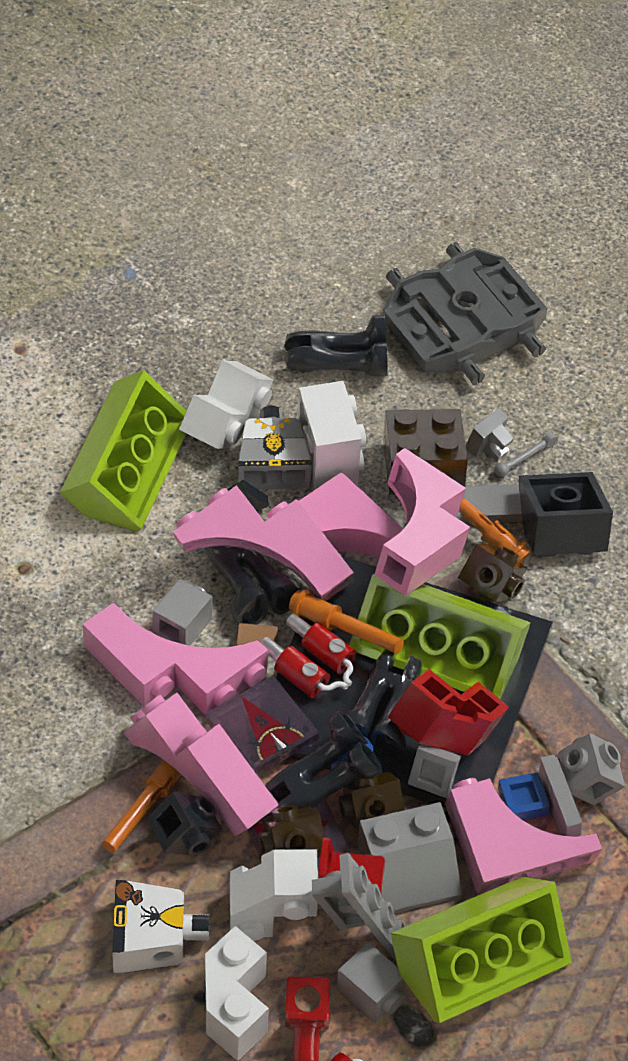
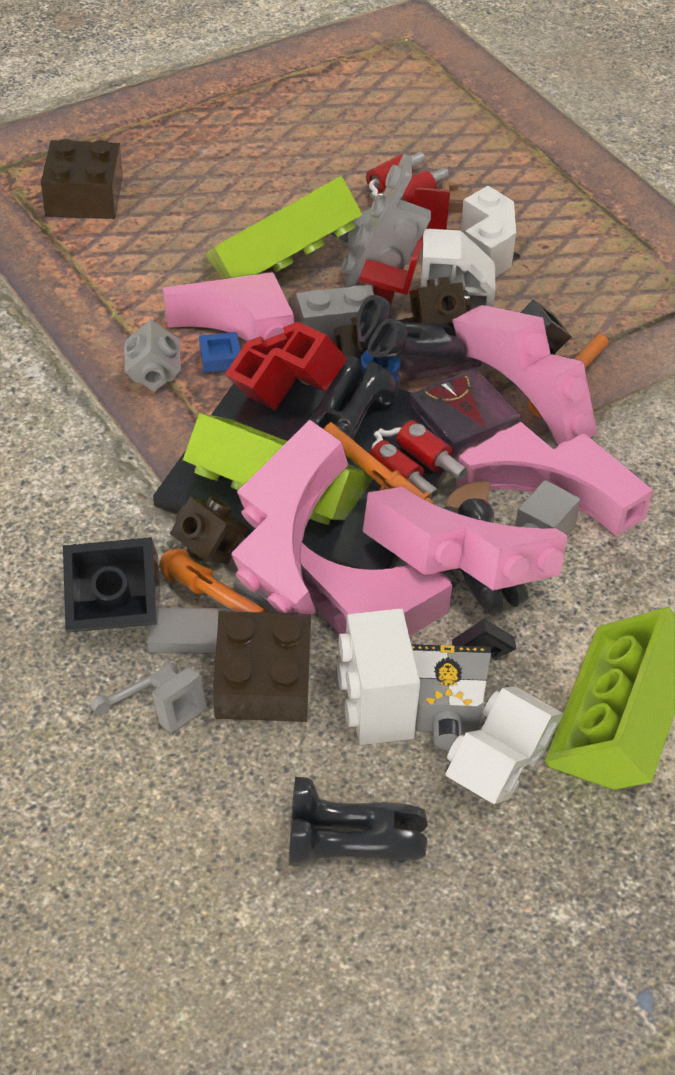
camera: 175 degrees left, 5 degrees down
white torso [112,880,209,973] -> none
dark grey piece [383,242,548,385] -> none
light grey tile [539,754,582,836] -> none

